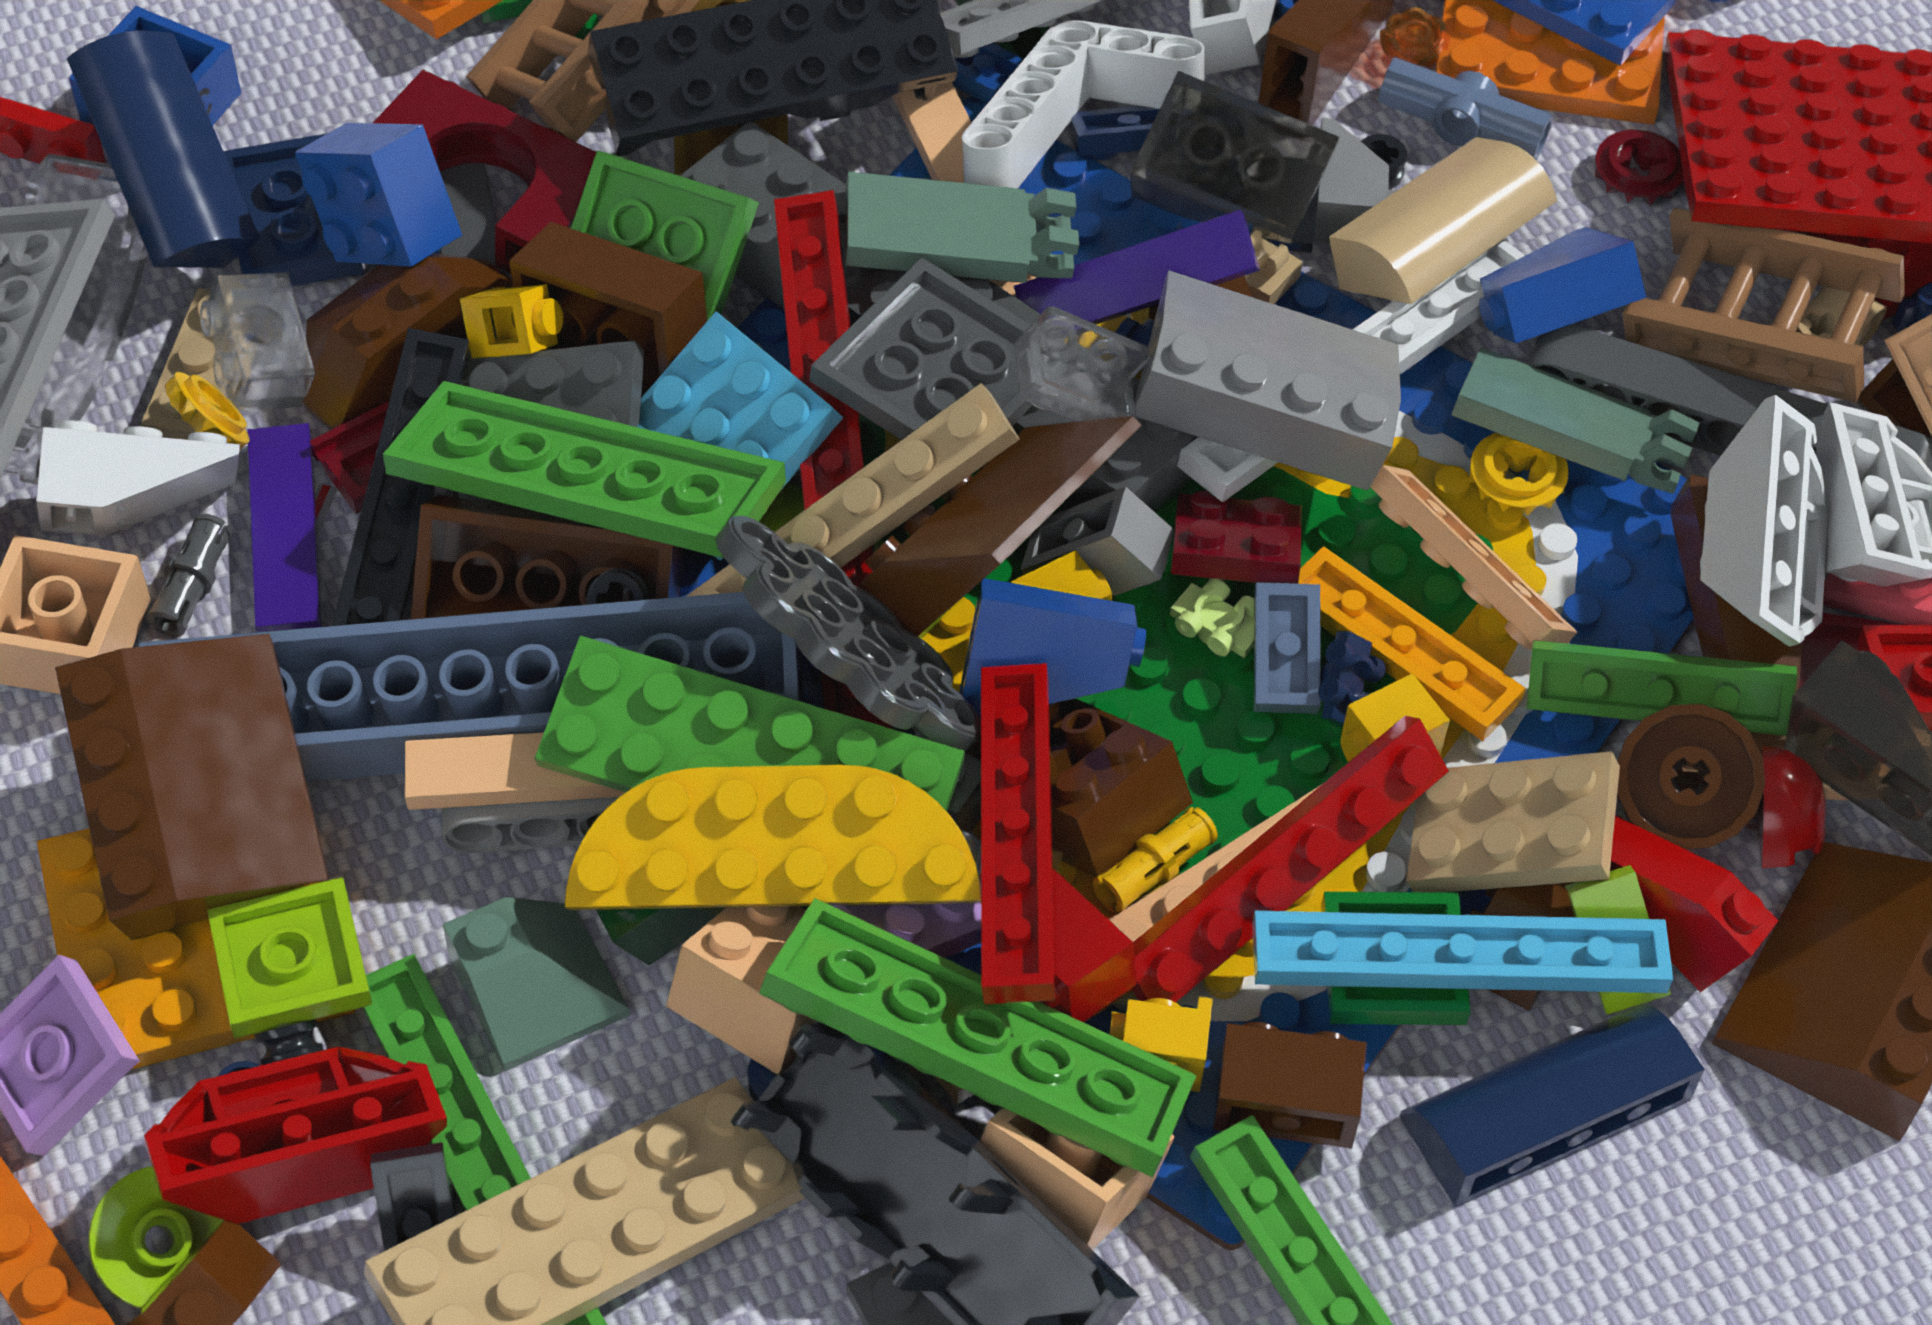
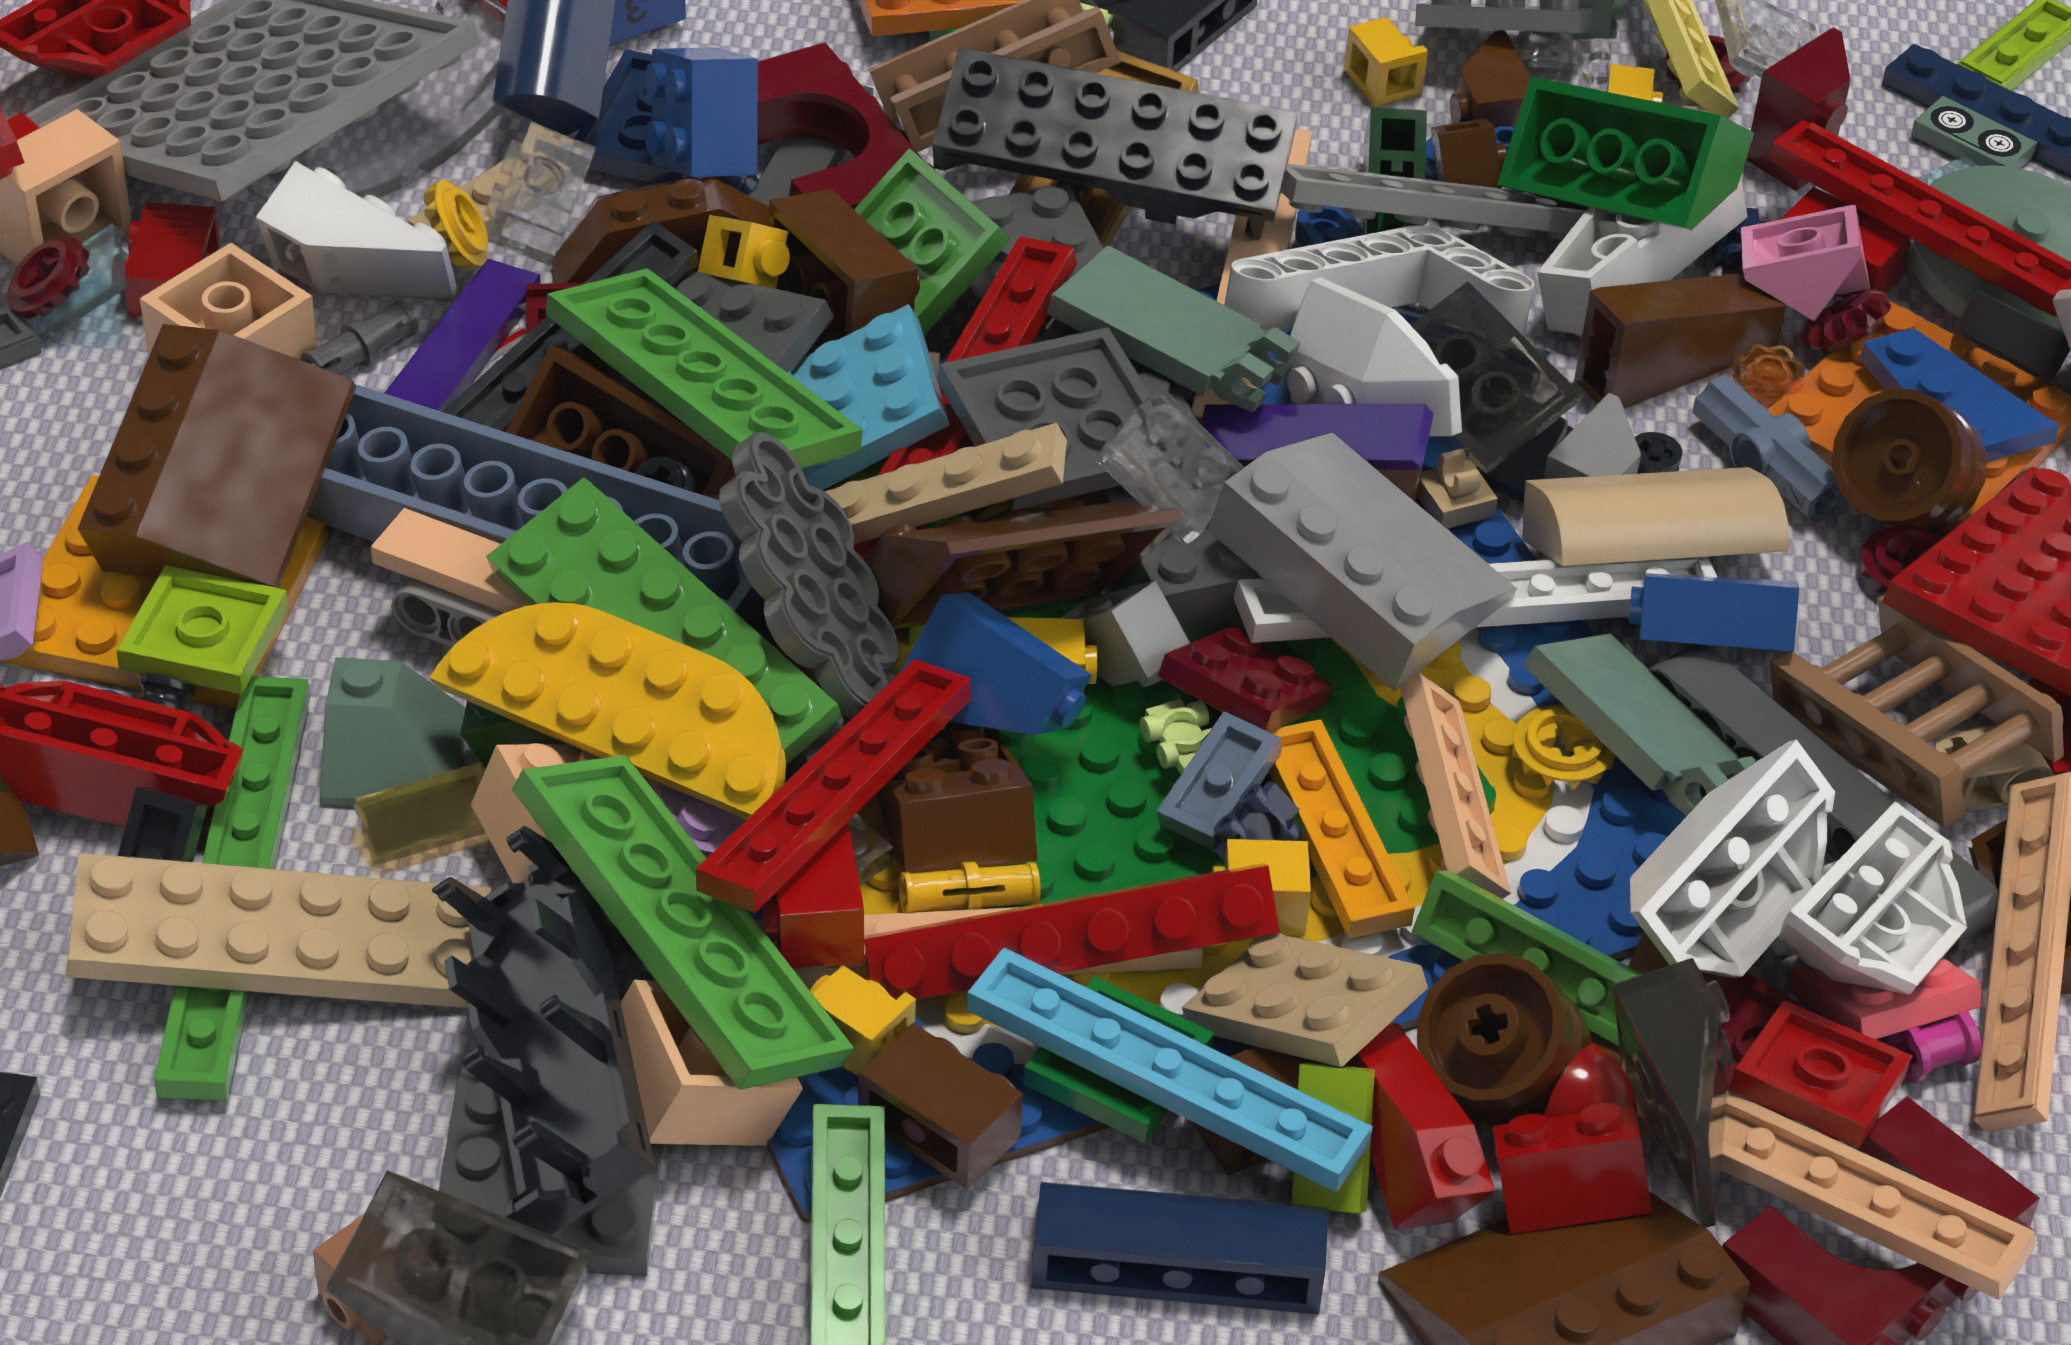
camera: 30 degrees right, 10 degrees down
none -> clear yellow tile [354,762,486,866]
none -> white wedge [1287,277,1462,436]
none -> red brick [1493,1103,1653,1234]
none -> reddish brown wheel [1832,389,1987,532]

